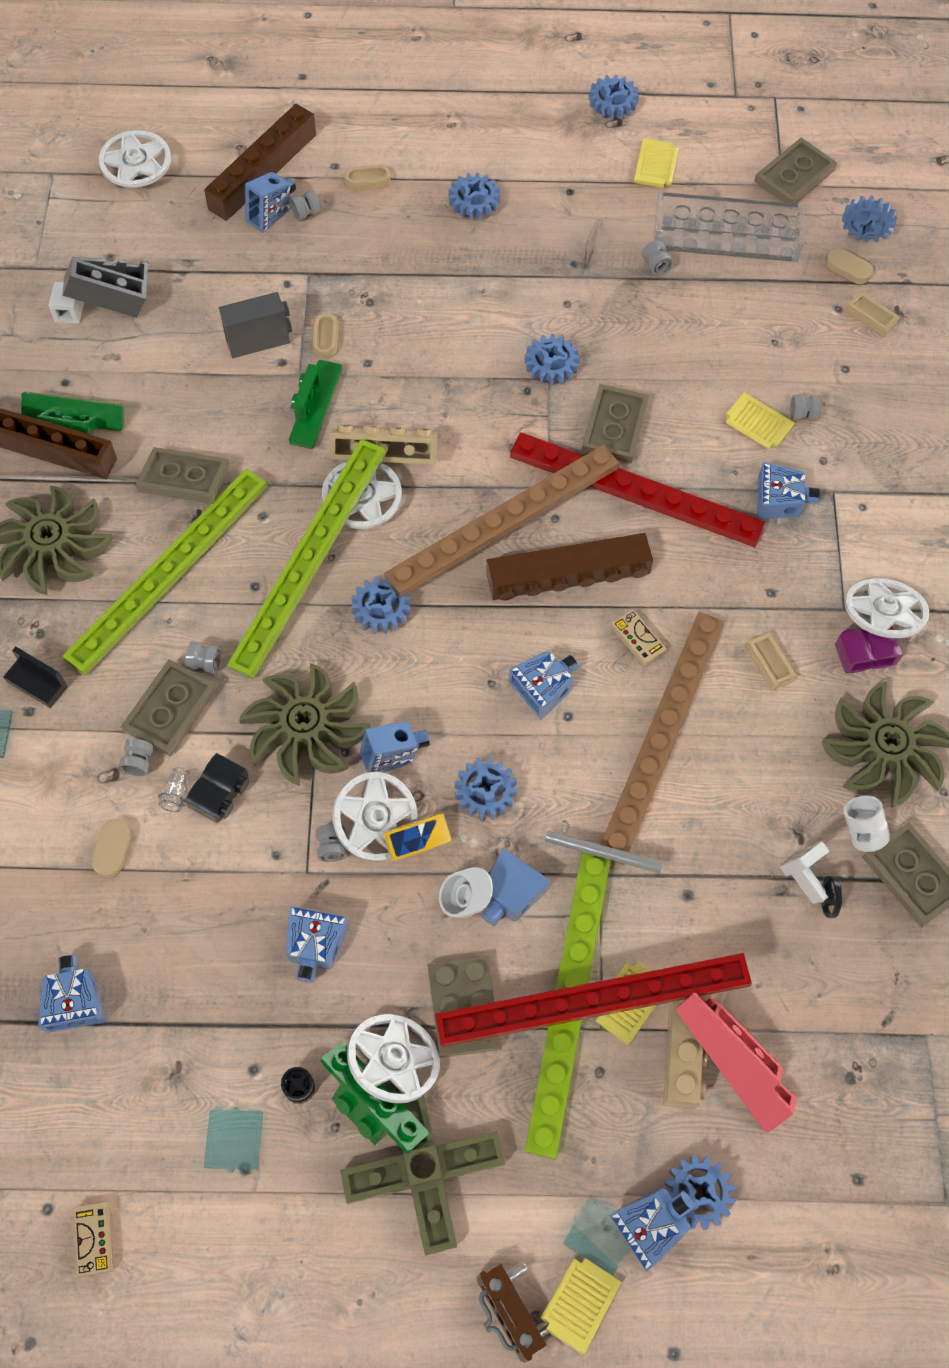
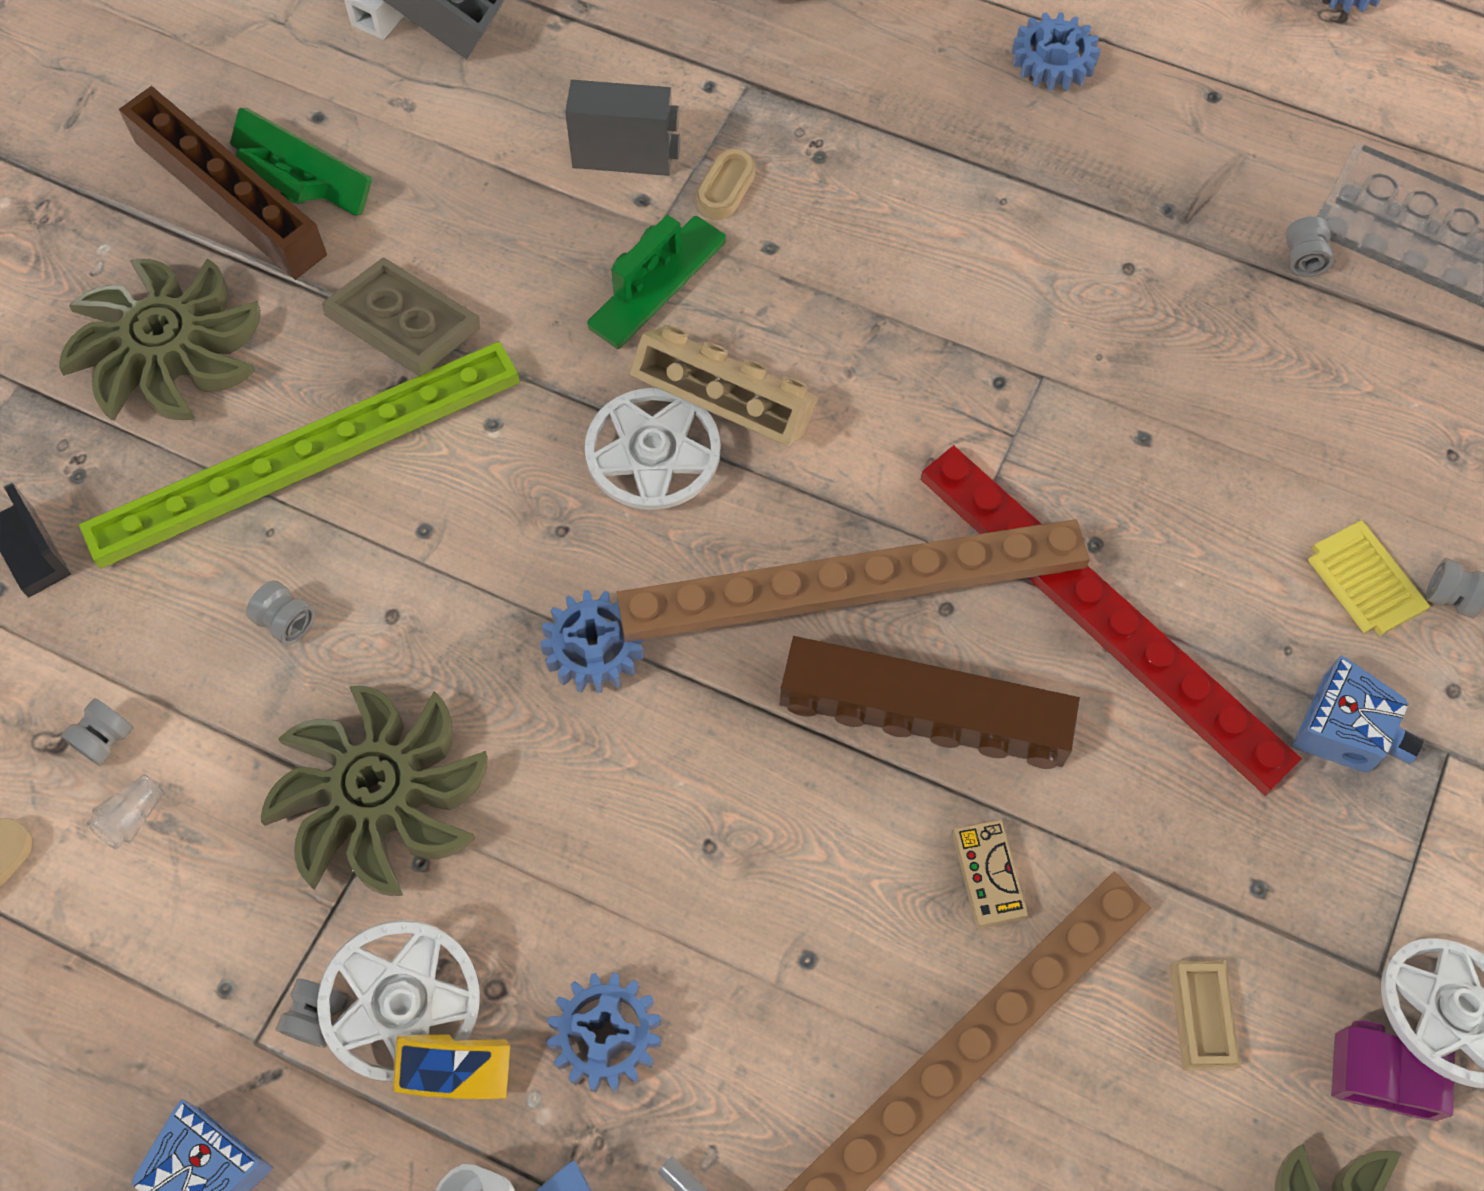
camera: 25 degrees right, 0 degrees up
dark tan plate [120,659,217,756] -> none
black brick [185,753,249,823] -> none
lime plate [227,439,386,680] -> none
medium blue torso [360,721,430,773] -> none
medium blue torso [508,652,579,720] -> none
medium blue gear [525,334,580,386] -> none
dark tan plate [581,384,649,463] -> none
light yellow window [634,138,679,188] -> none

